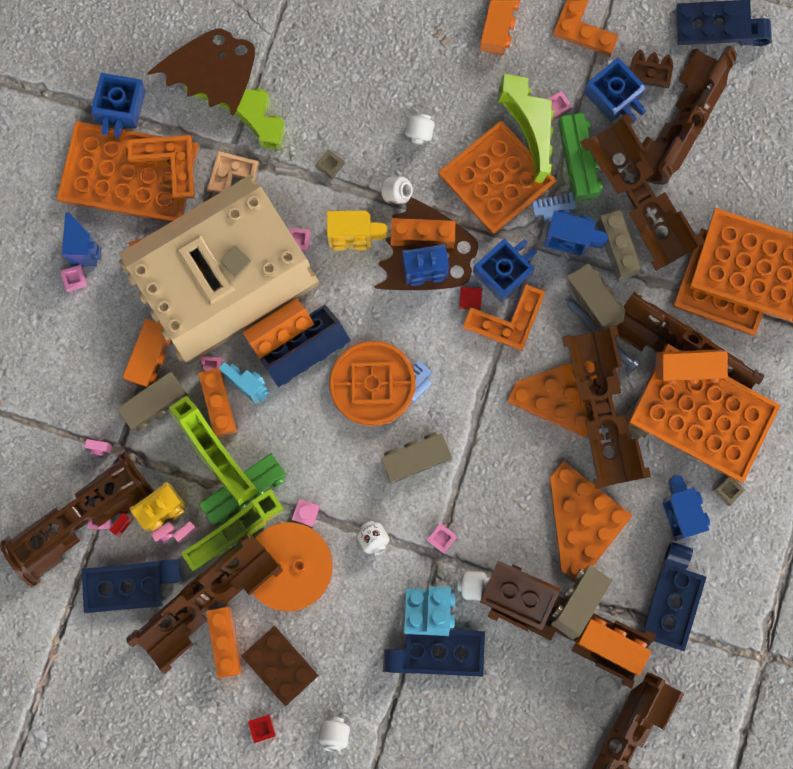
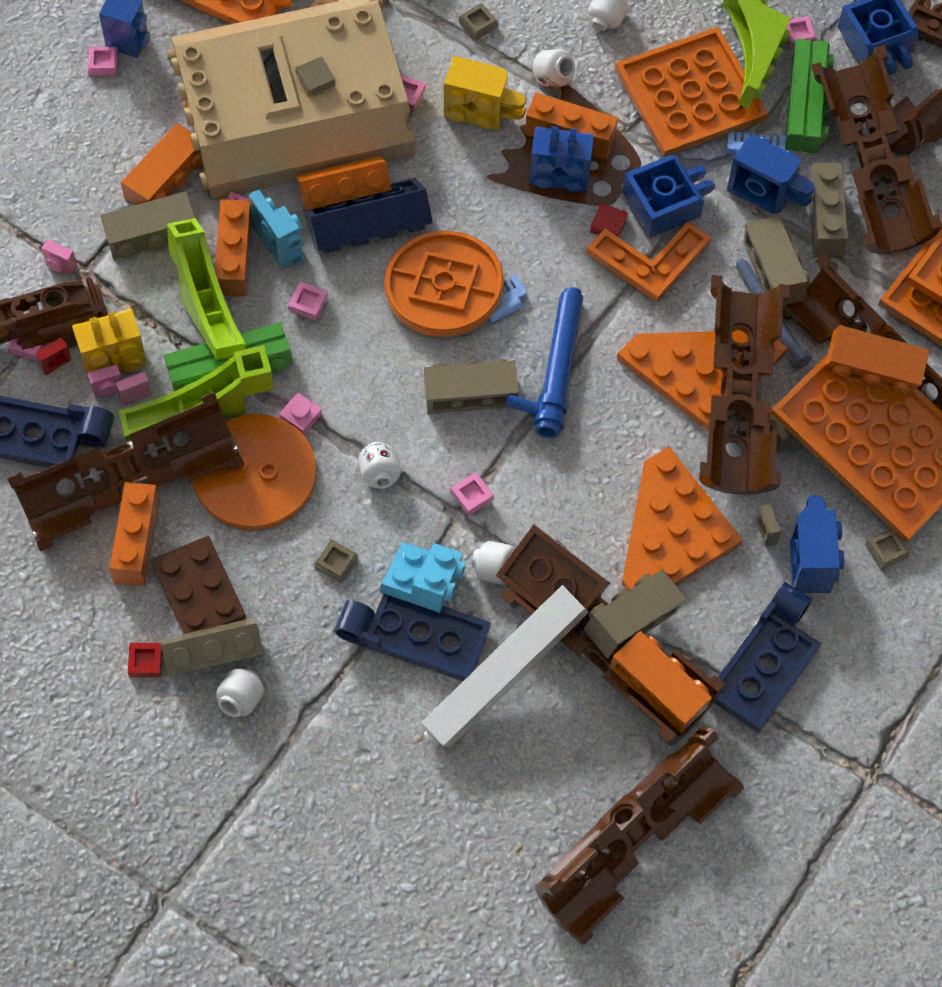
camera: 15 degrees right, 15 degrees down
none -> dark tan brick [160,618,264,677]
none -> bright pink plate [288,282,328,321]
none -> dark tan tile [314,539,358,583]
none -> white brick [421,585,589,748]
none -> blue cylinder [506,287,584,438]
none -> dark tan tile [755,504,781,547]

